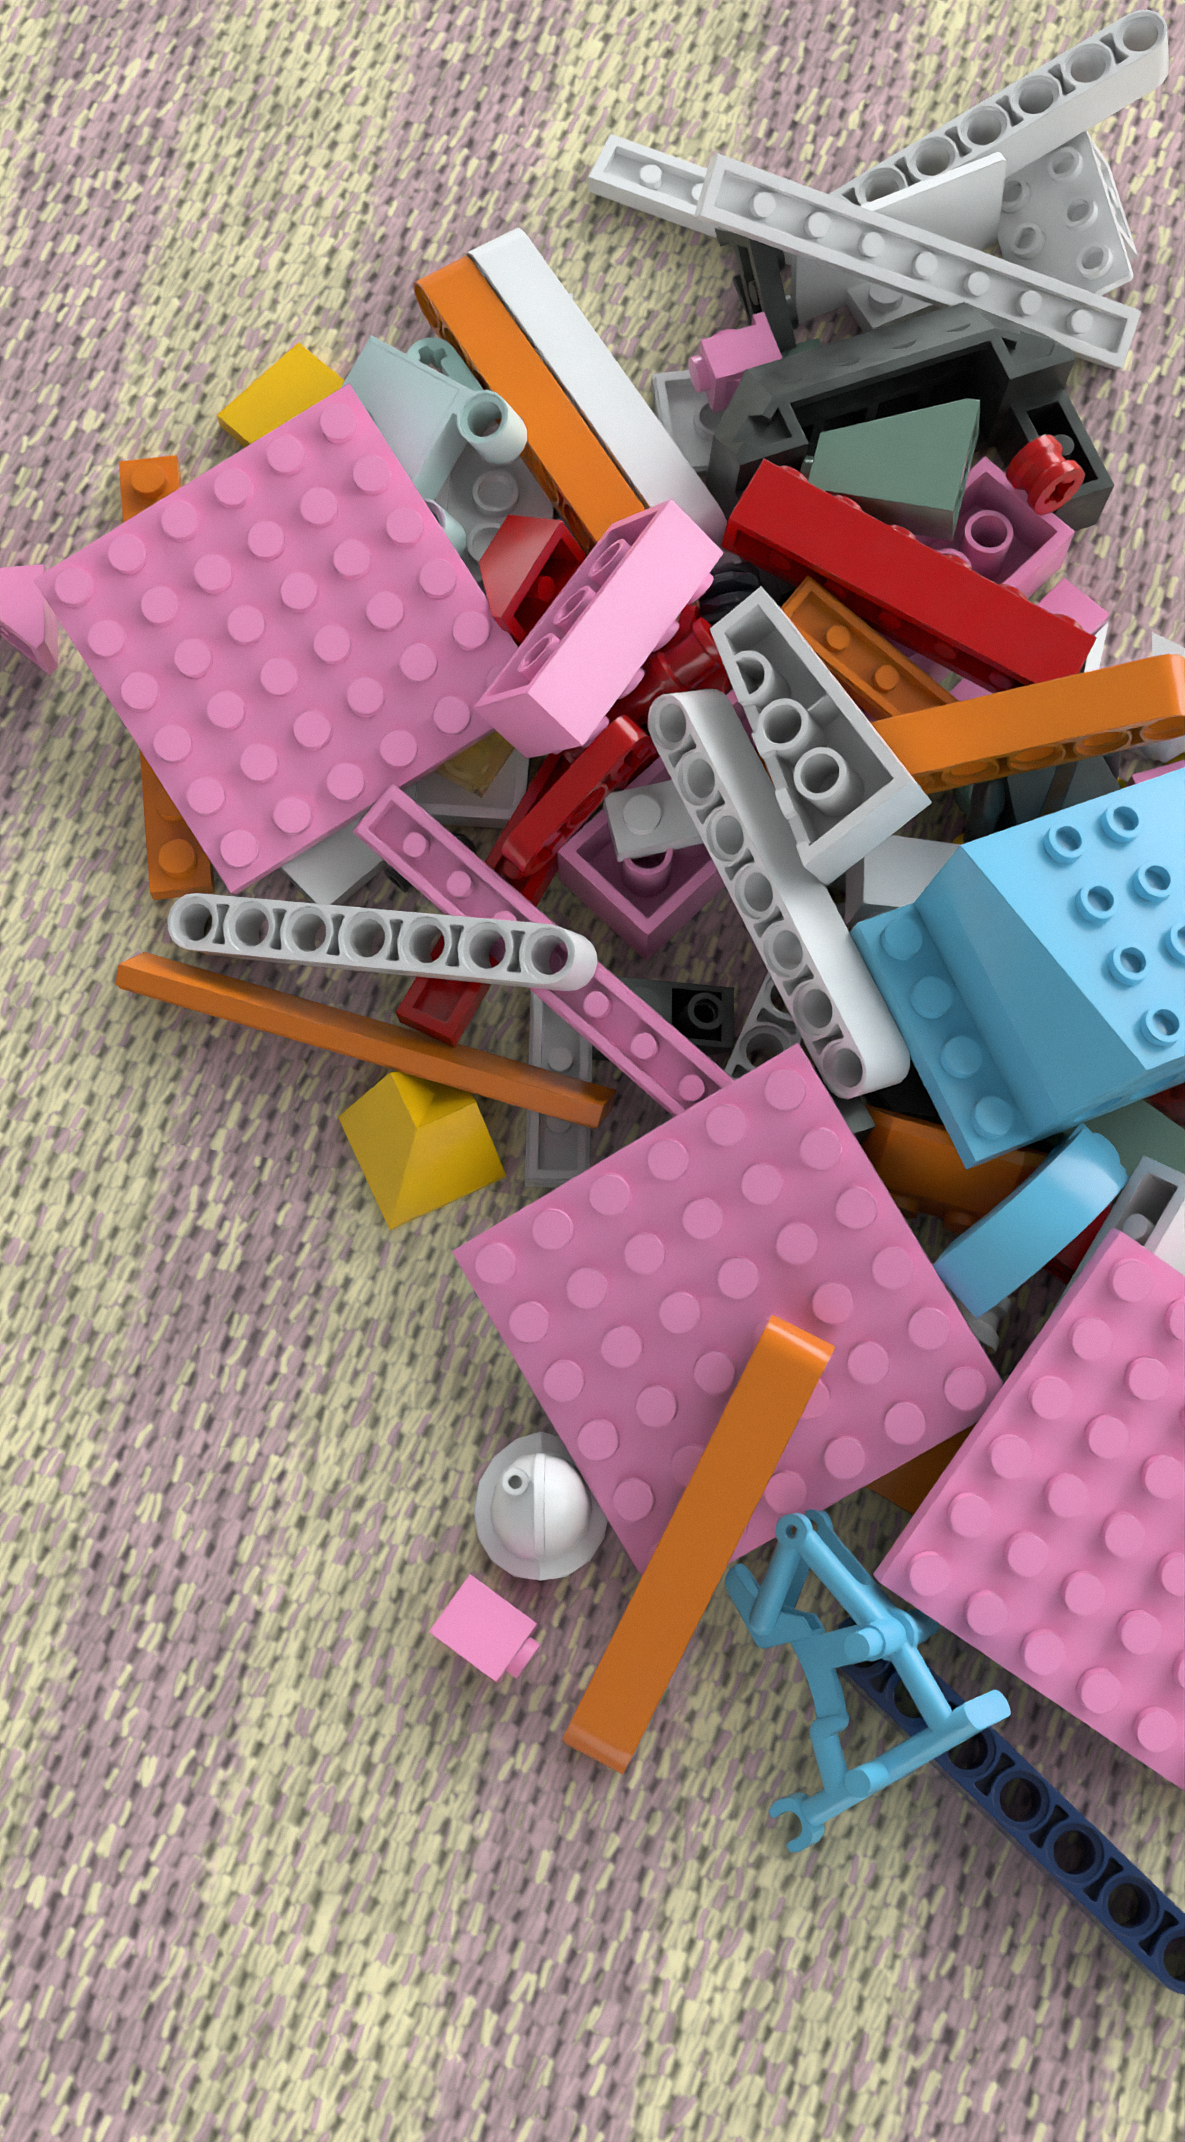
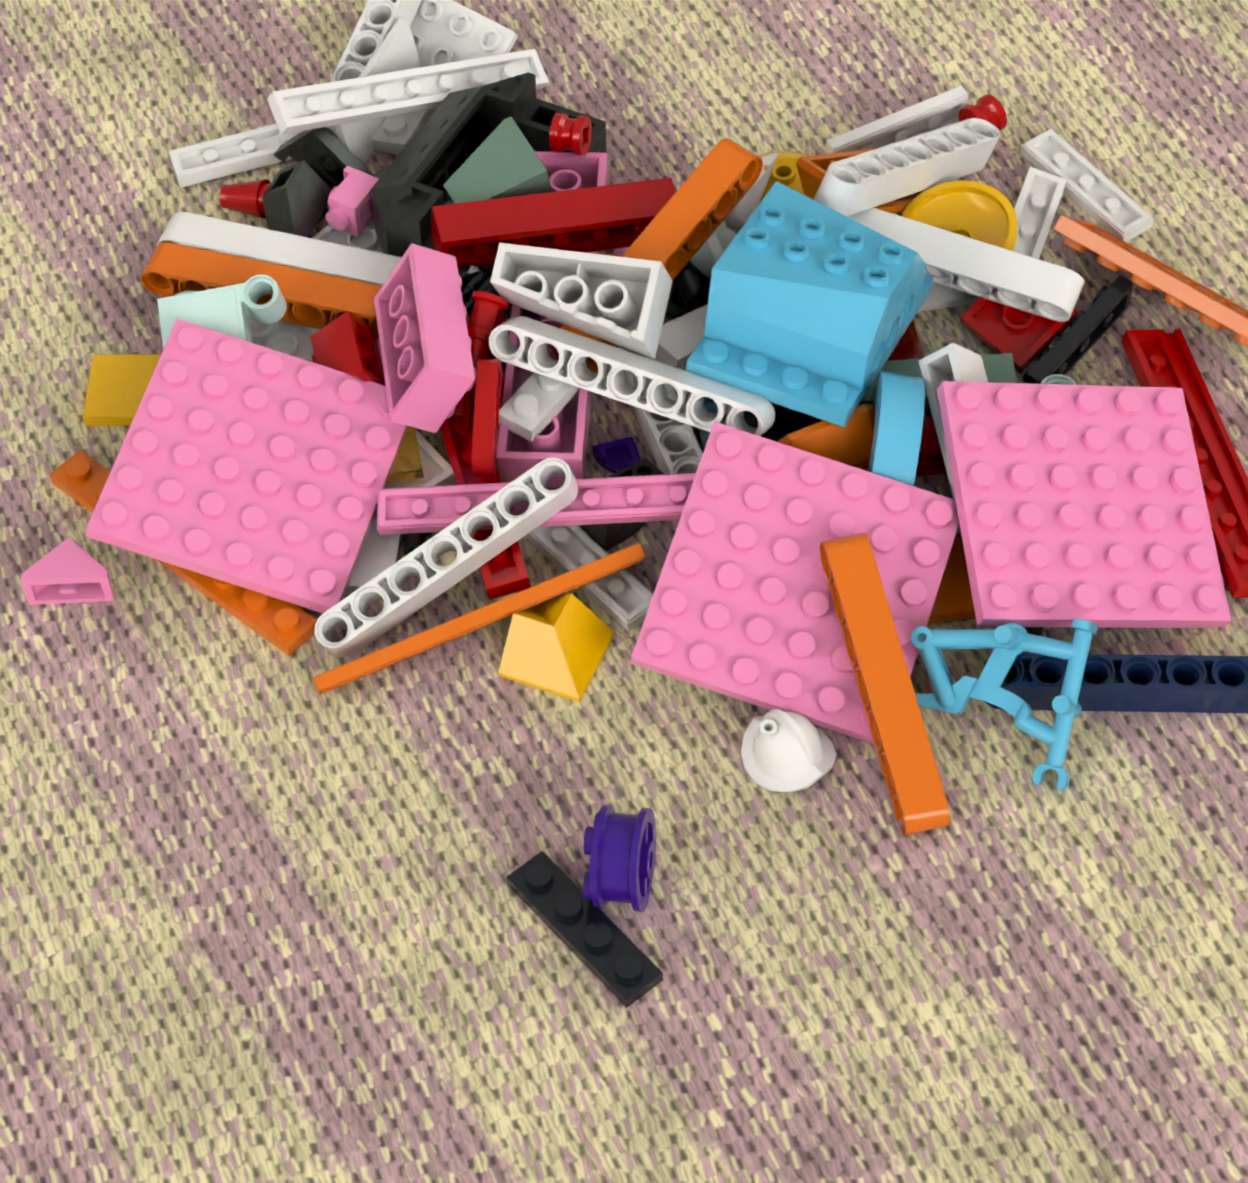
camera: 40 degrees left, 20 degrees down
bright pink brick [429,1574,541,1683] -> none
none -> red cone [219,179,271,219]
none -> pearl dark grey slope [262,160,332,238]
none -> black plate [506,851,663,1008]
none -> dark purple wheel [583,805,656,912]
none -> dark purple tile [592,436,641,473]

